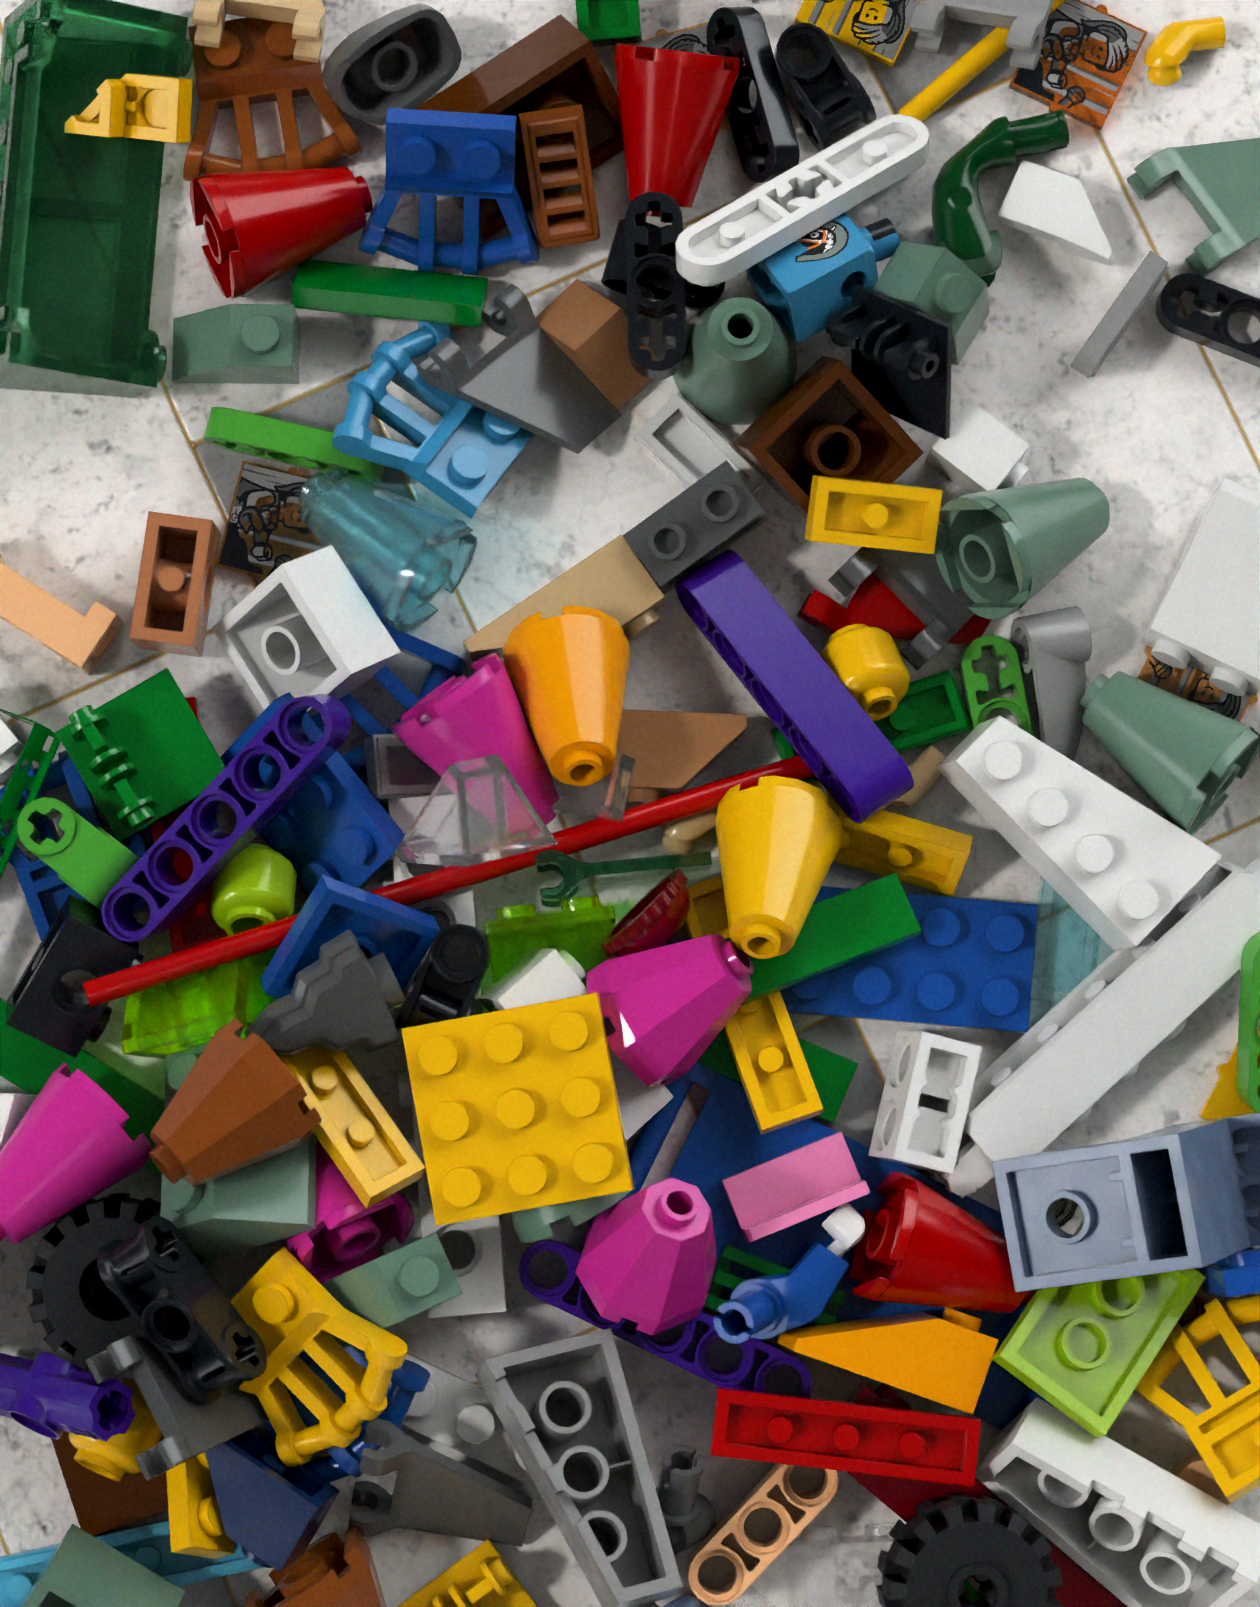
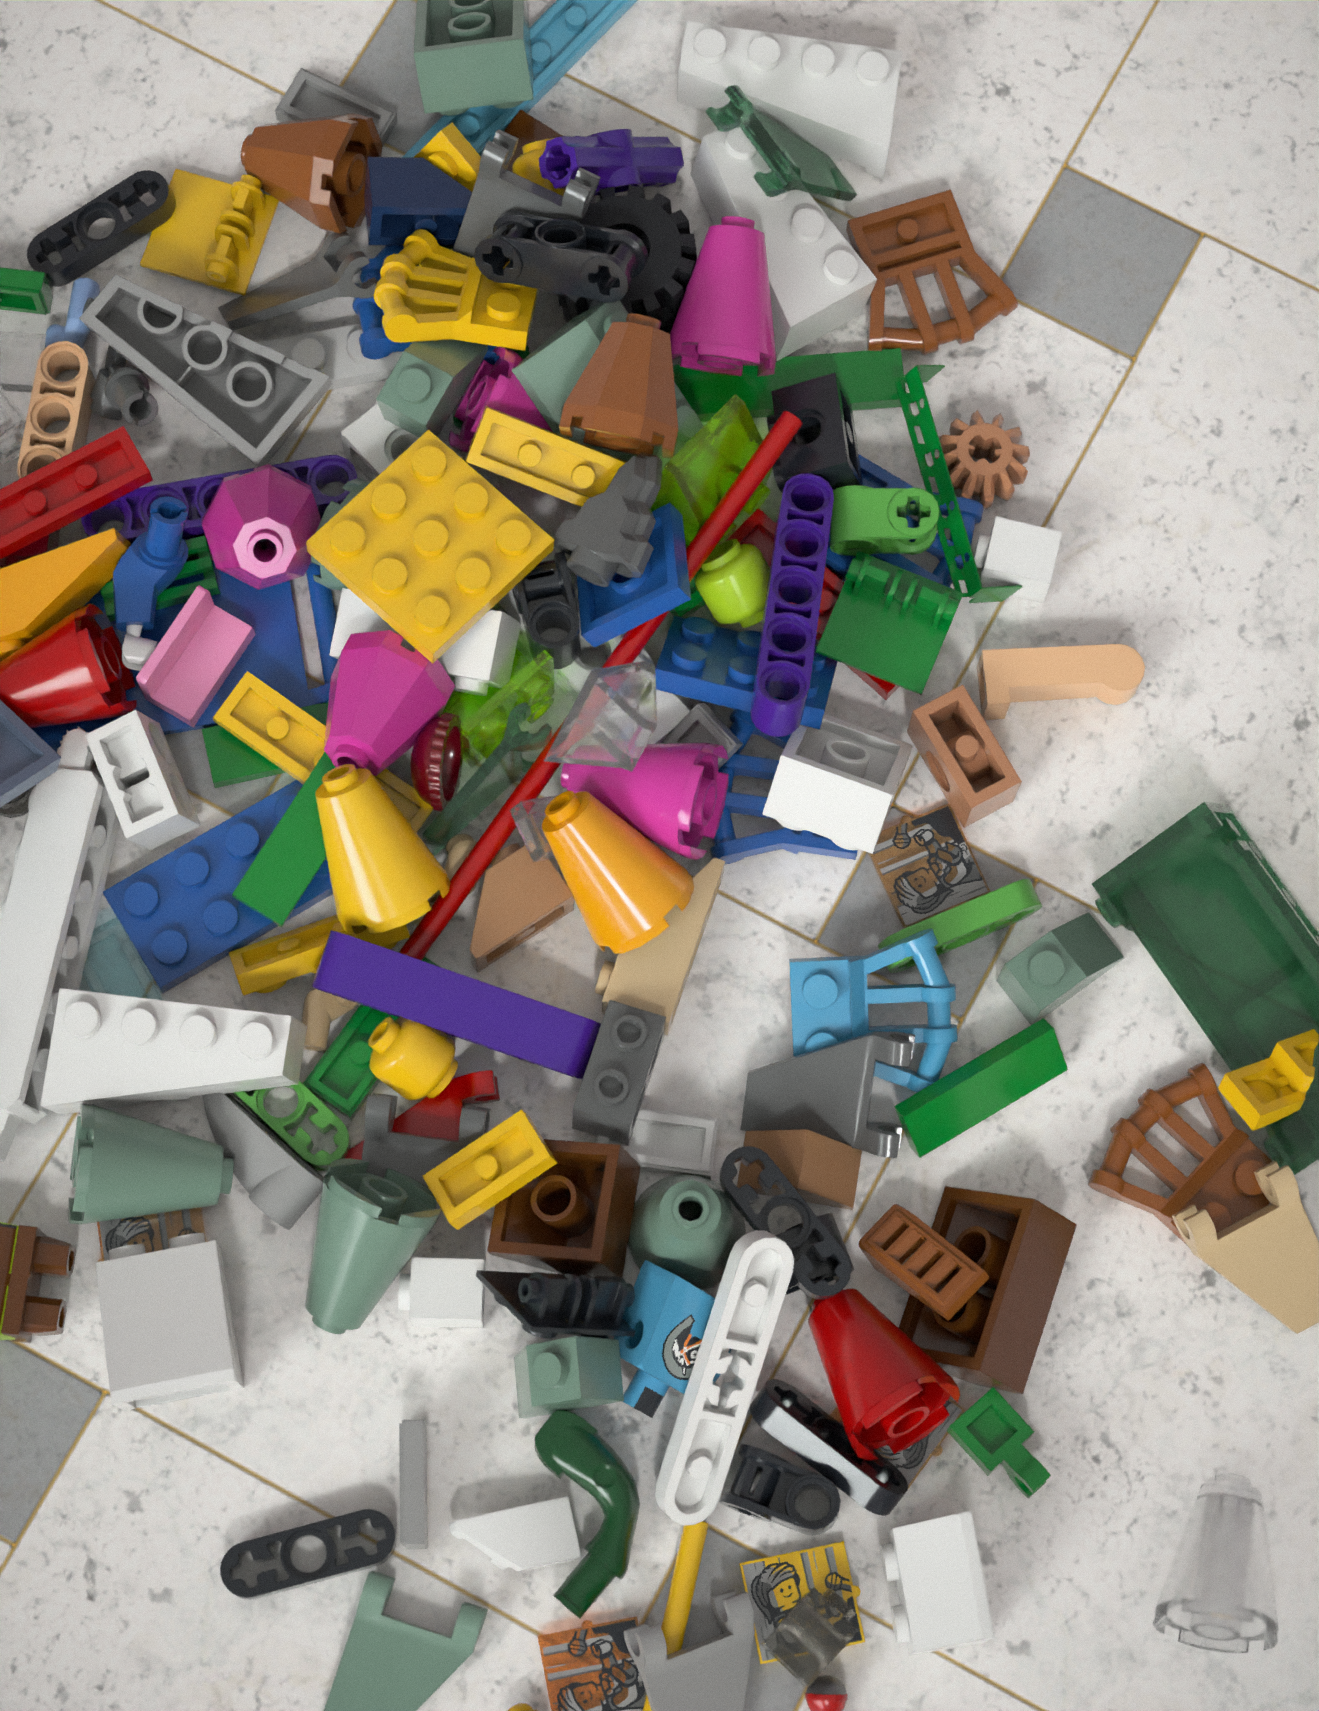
camera: 145 degrees right, 10 degrees down
red cone [190,167,373,299] -> none
clear light blue cone [298,468,477,633] -> none
dark grey piece [322,3,462,126] -> none
blue plate [358,108,540,275] -> none

